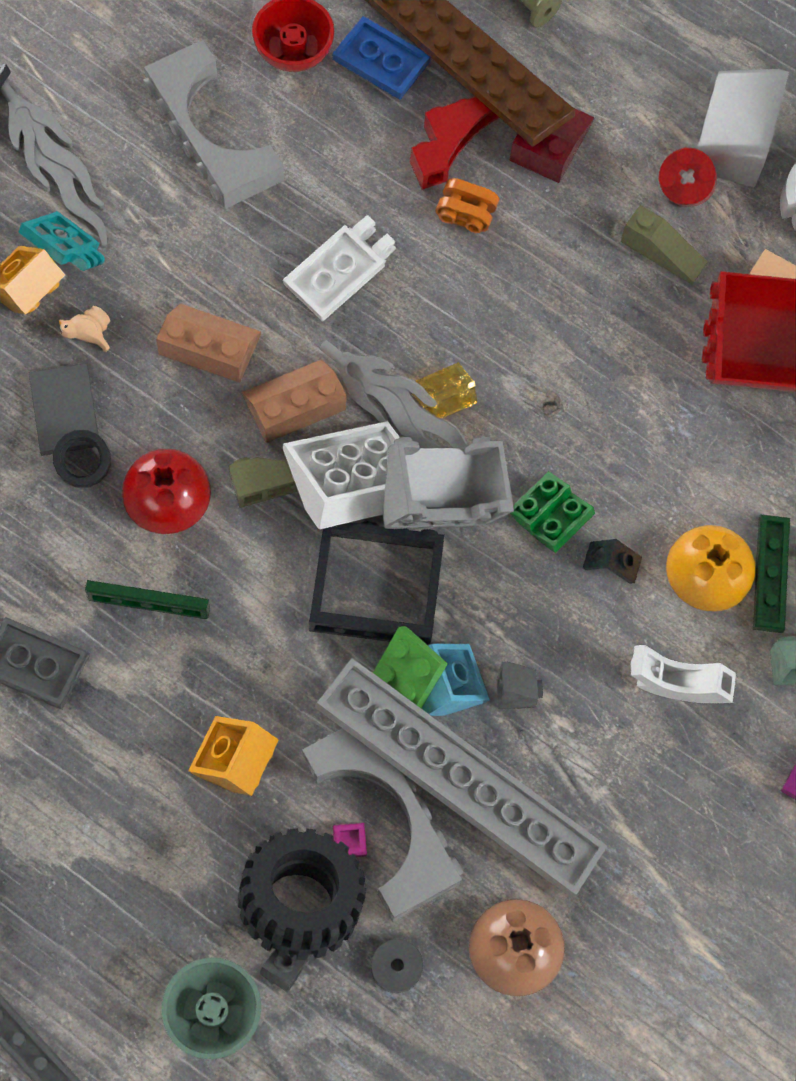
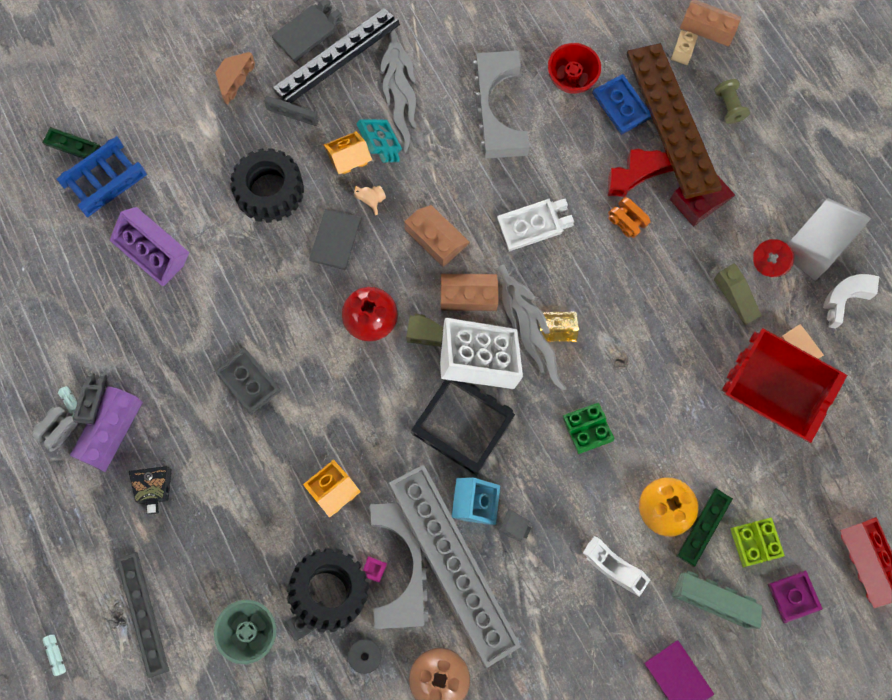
camera: 30 degrees right, 5 degrees up
black tyre [53,430,111,488] -> none
dark green tile [85,580,210,619] -> none
bright green plate [373,626,448,709] -> none
light grey windscreen [383,437,514,529] -> none
black bracket [583,539,642,584] -> none

